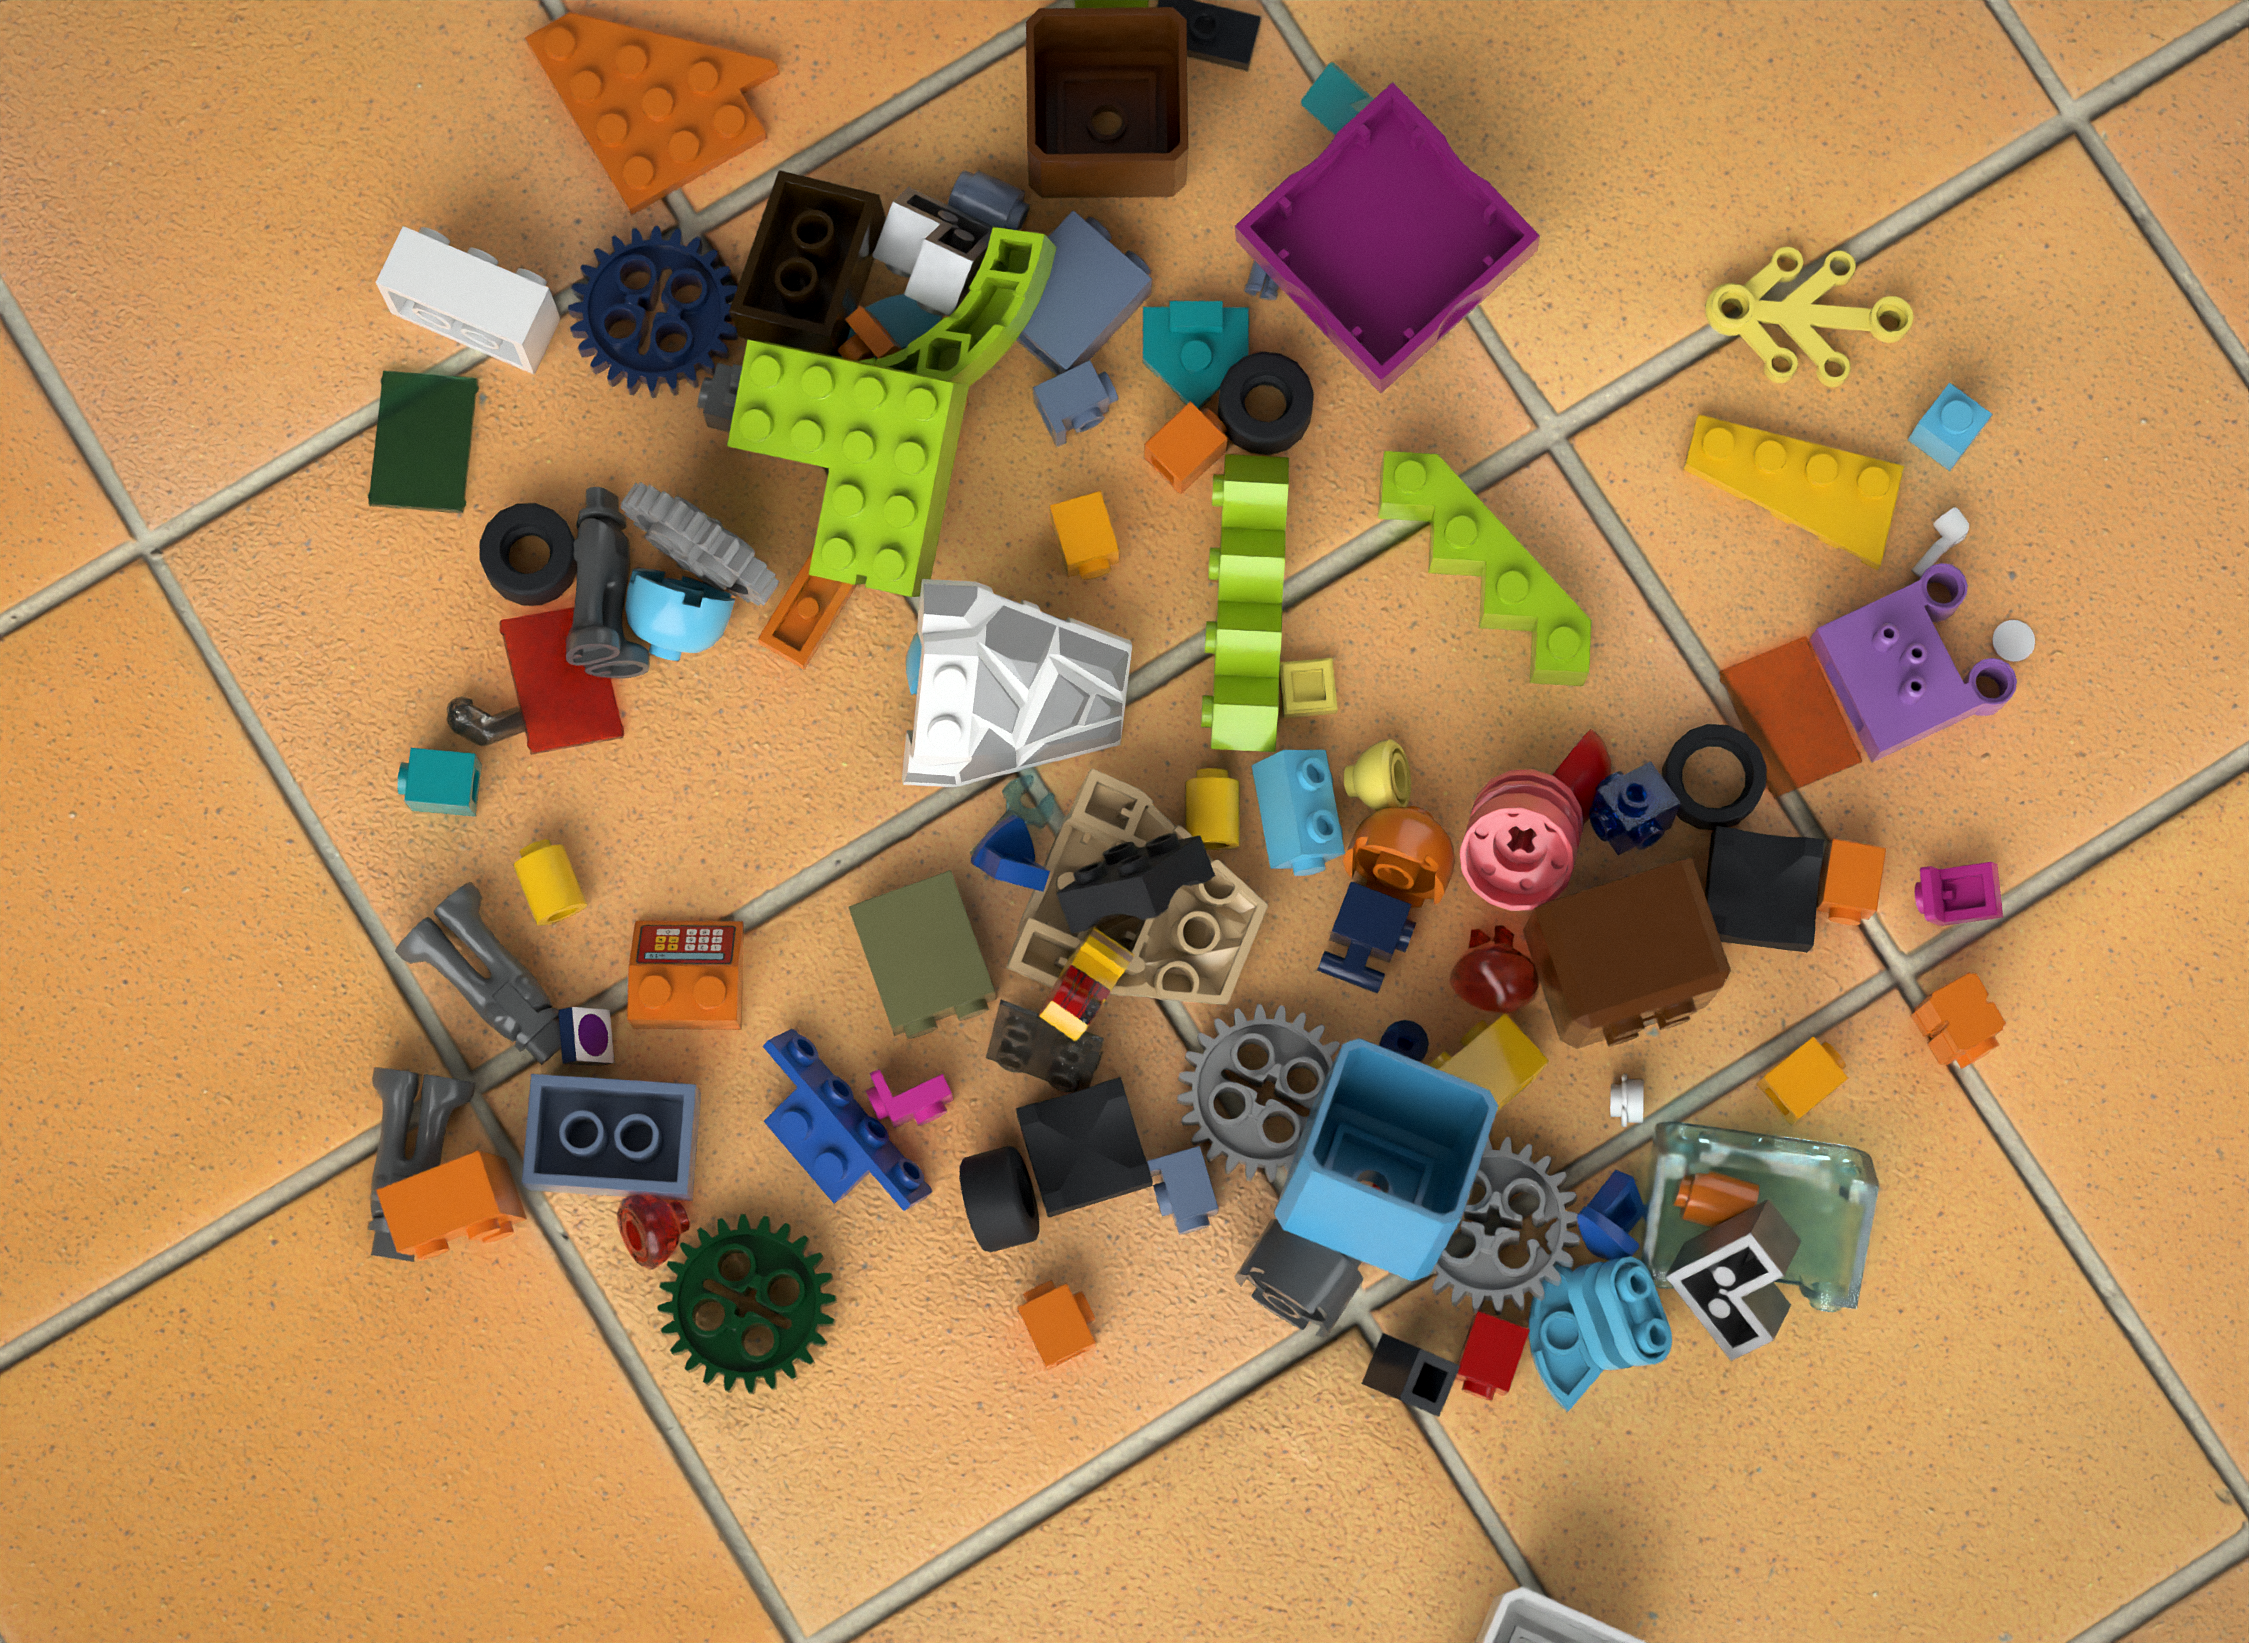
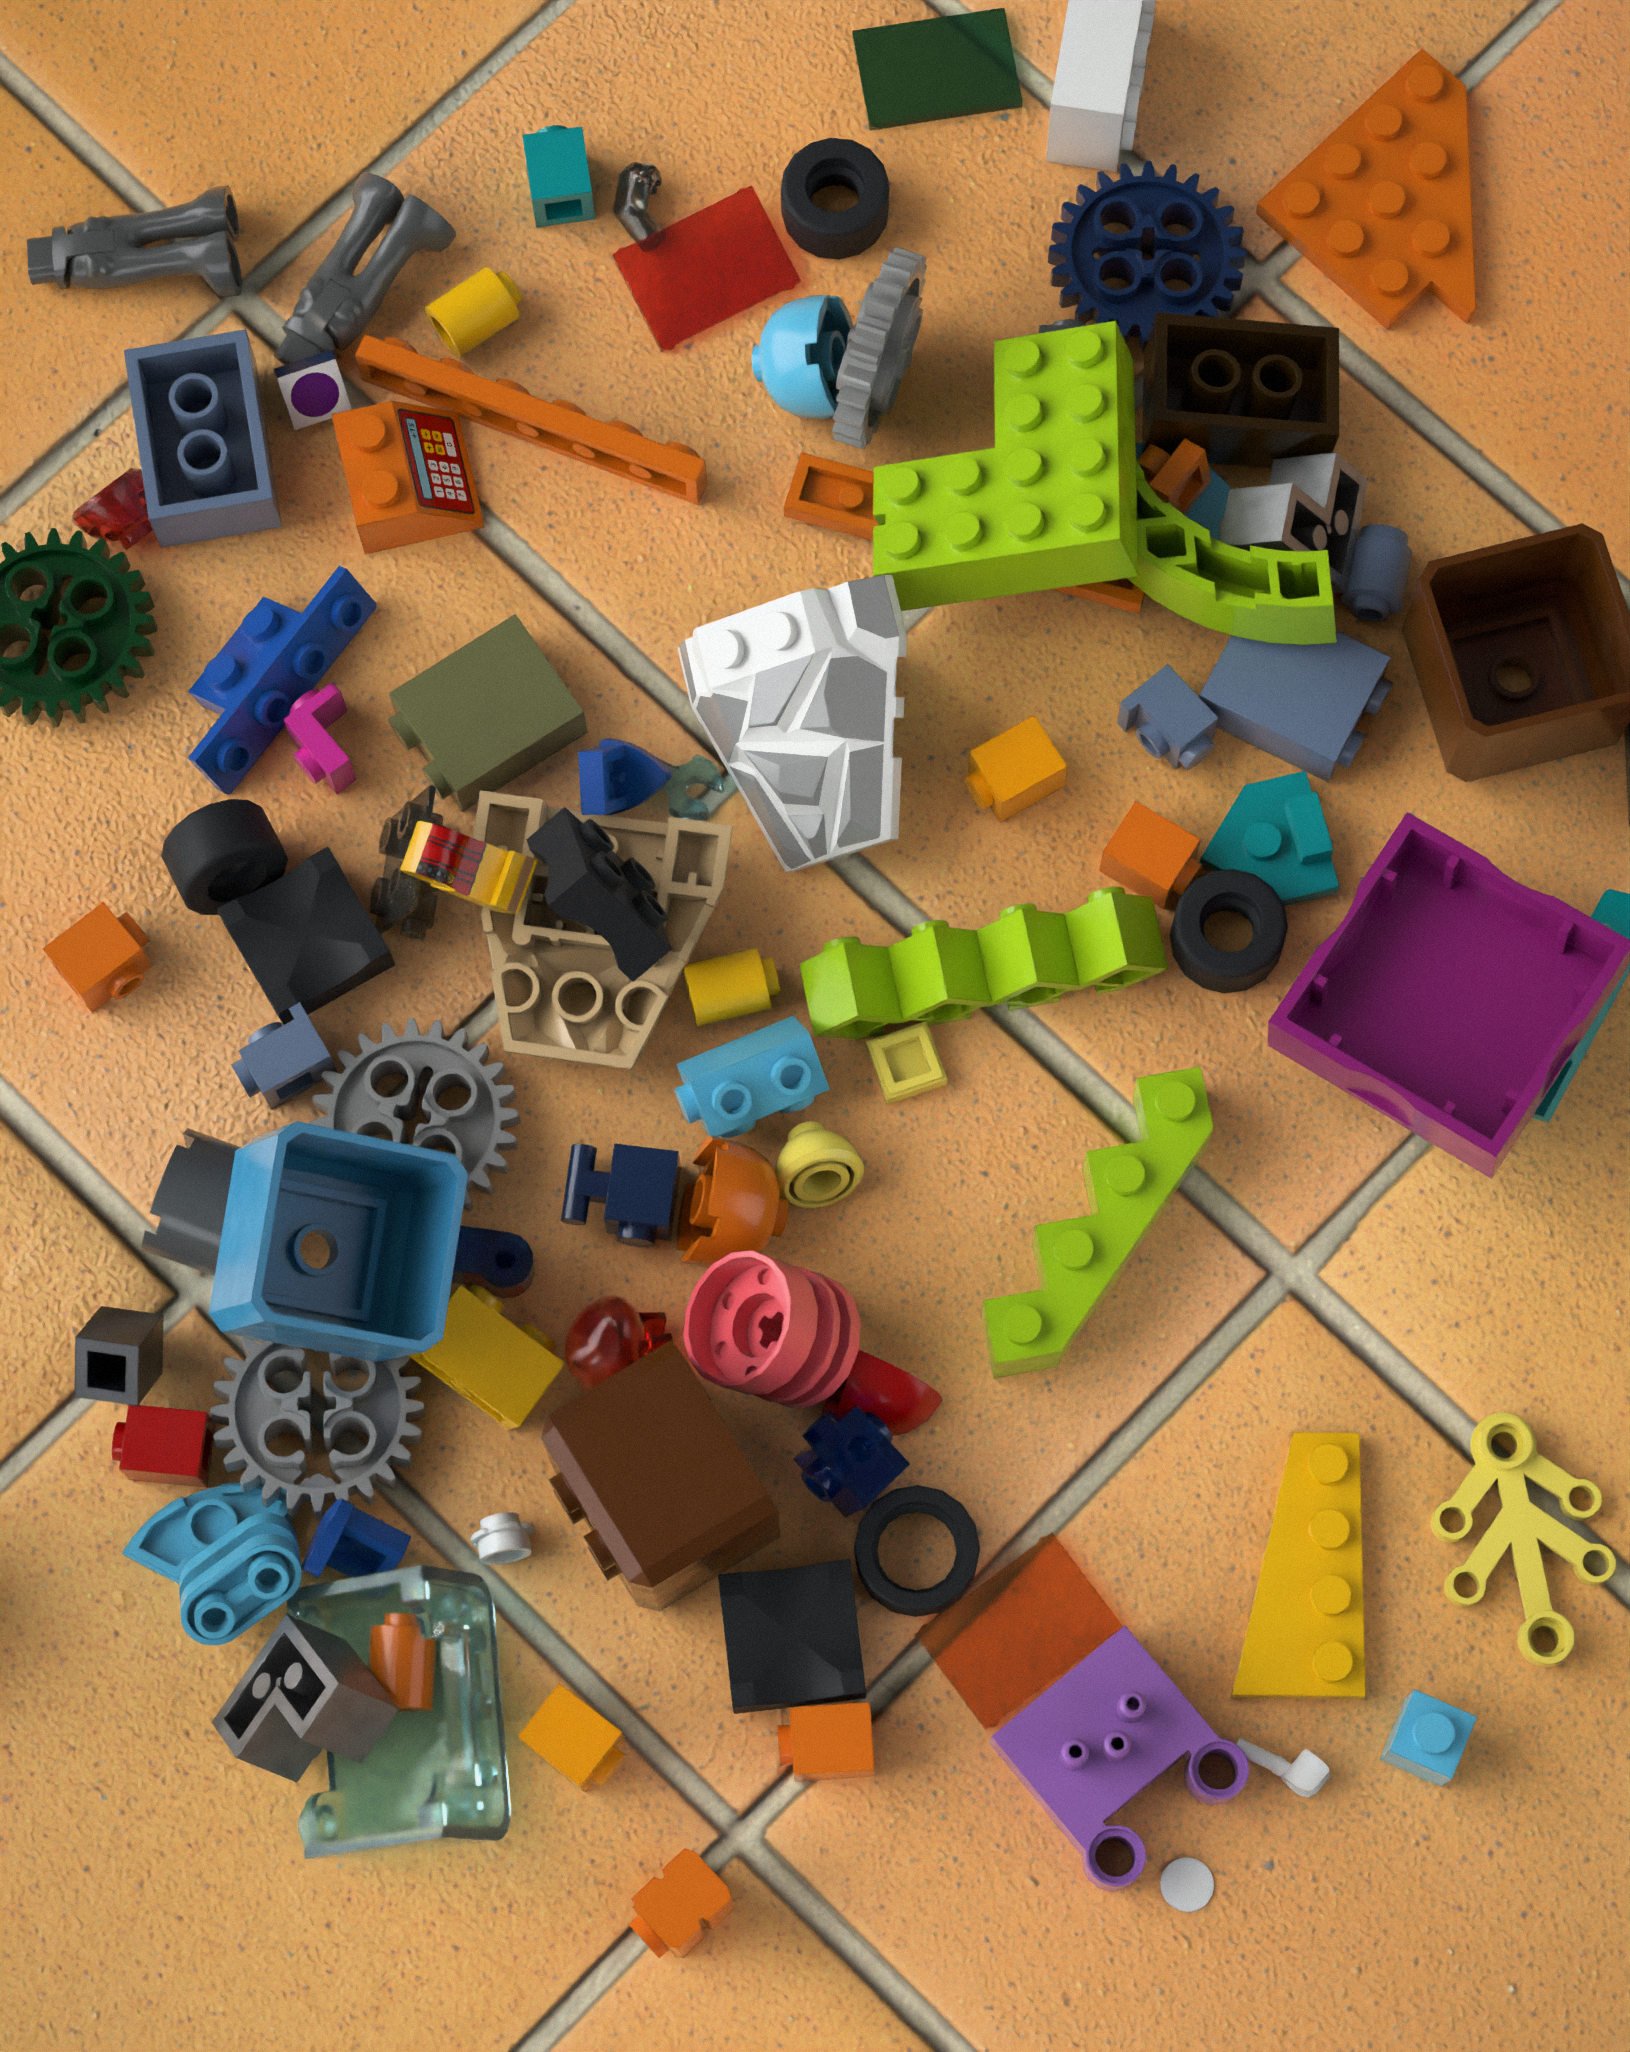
camera: 80 degrees right, 5 degrees down
orange brick [376,1150,527,1260] -> none
dark grey piece [566,487,650,679] -> none
dark pink bracket [1914,862,2003,926] -> none
none -> orange plate [355,334,708,505]

